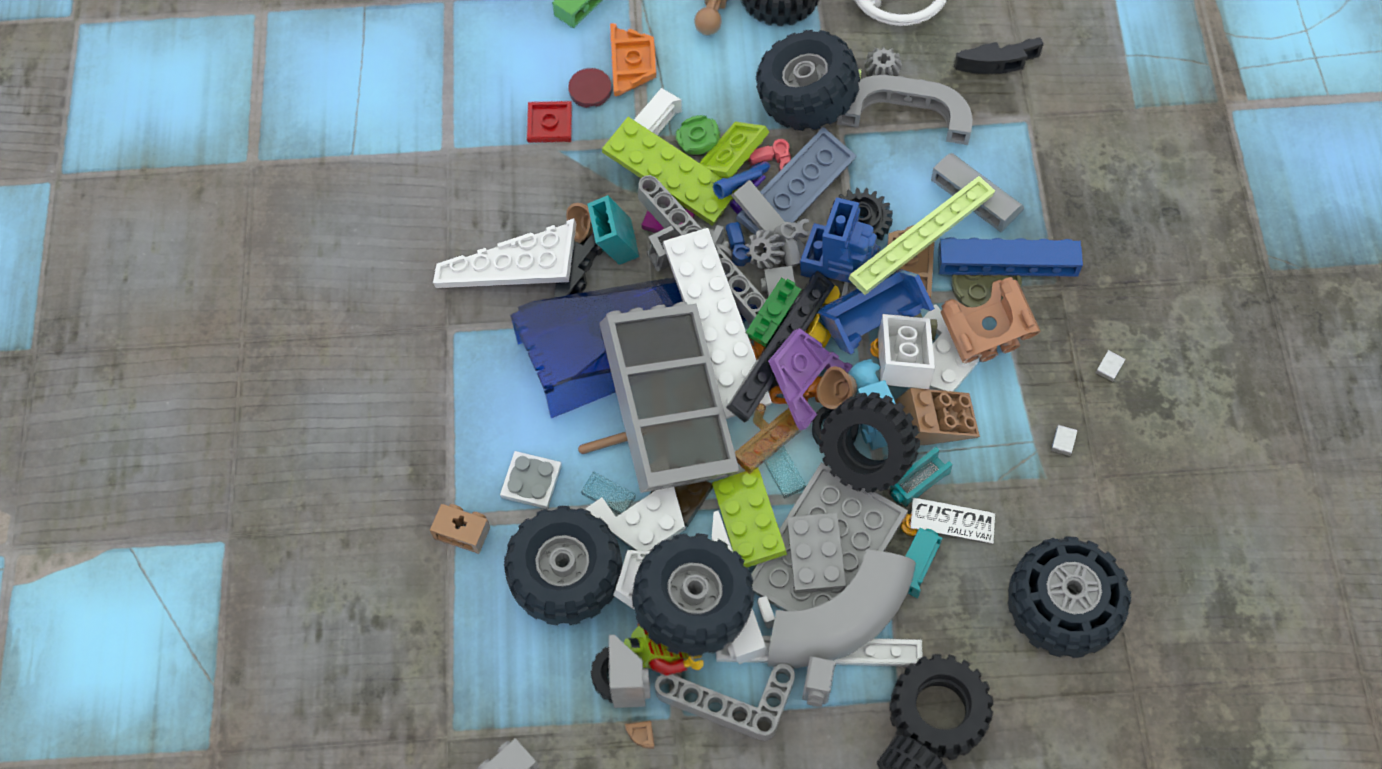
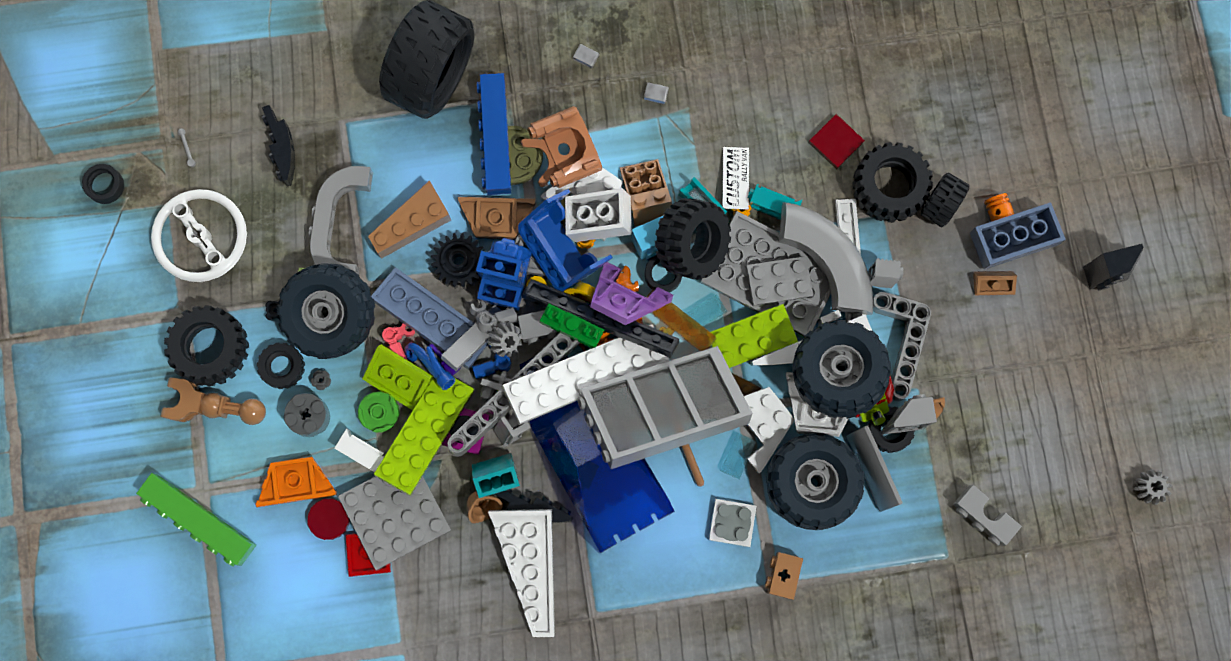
camera: 100 degrees left, 15 degrees up
medium nougat helmet [817,366,857,409] -> none
yellowish green plate [849,176,995,295] -> none
medium azure hair [849,359,881,395] -> none
light grey gear [864,46,902,77] -> none
light grey brick [931,153,1024,232] -> none
black wheel [1008,536,1131,658] -> none
none -> black tyre [257,343,305,389]
none -> dark grey brick [284,393,330,437]
none -> dark grey plate [311,370,331,390]
none -> light grey plate [338,476,451,571]
none -> medium nougat wedge [368,180,451,259]
none -> black tyre [379,0,474,119]
none -> dark red tile [808,114,865,169]
none -> light grey slope [846,426,903,512]

